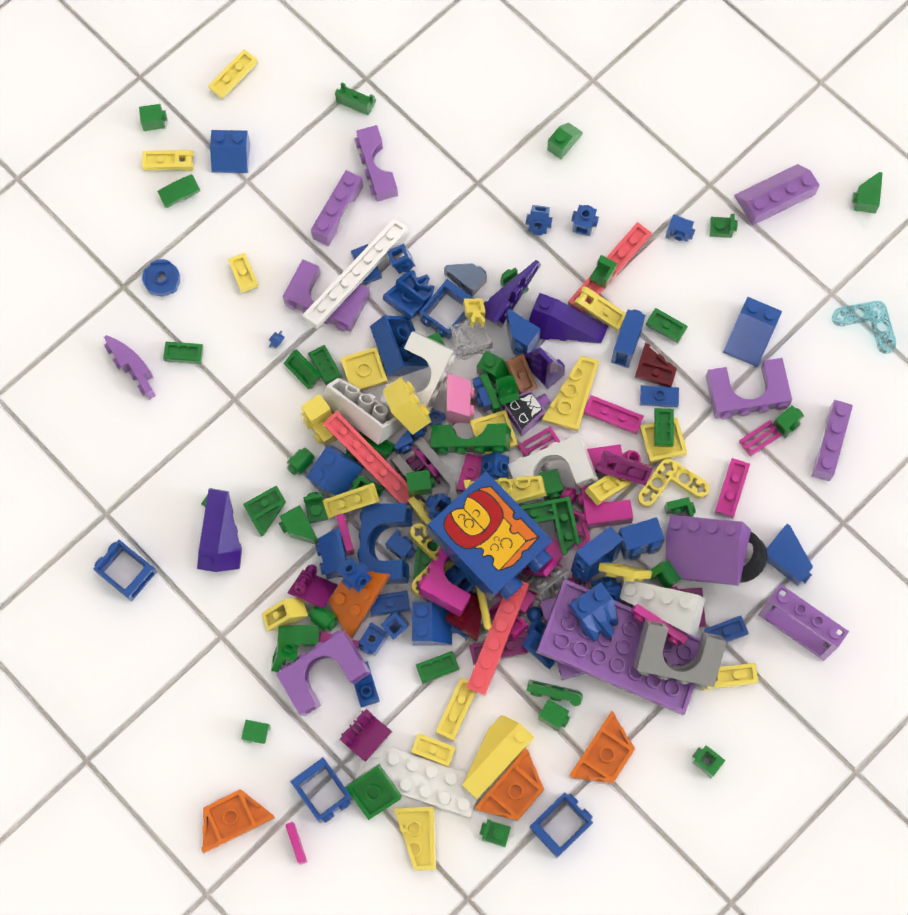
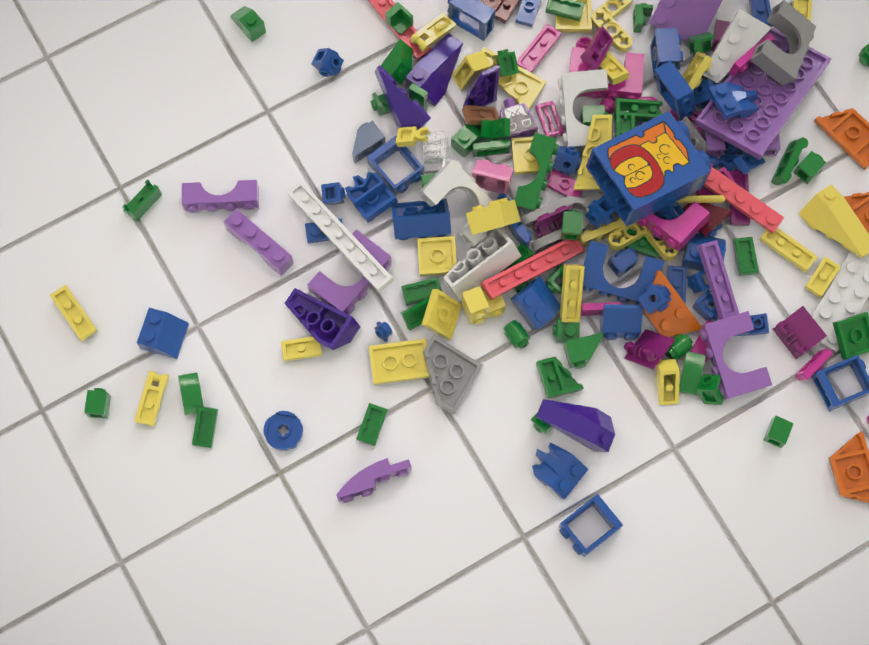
camera: 80 degrees left, 0 degrees up
blue plate [472,376,491,412] -> none
blue slope [506,309,541,356] -> none
blue brick [571,205,599,236] -> none
none -> green plate [192,406,219,448]
none -> dark purple wedge [285,288,361,350]
none -> light yellow plate [369,339,429,385]
none -> green slope [381,39,413,85]
none -> plate [408,83,428,111]
none -> light yellow plate [421,289,462,340]
none -> light grey plate [423,335,483,414]
none -> light yellow slope [452,51,492,90]
none -> green bracket [492,49,519,77]
none -> blue plate [532,442,589,499]
none -> medium lavender plate [697,240,739,319]
none -> dark pink plate [795,349,833,381]

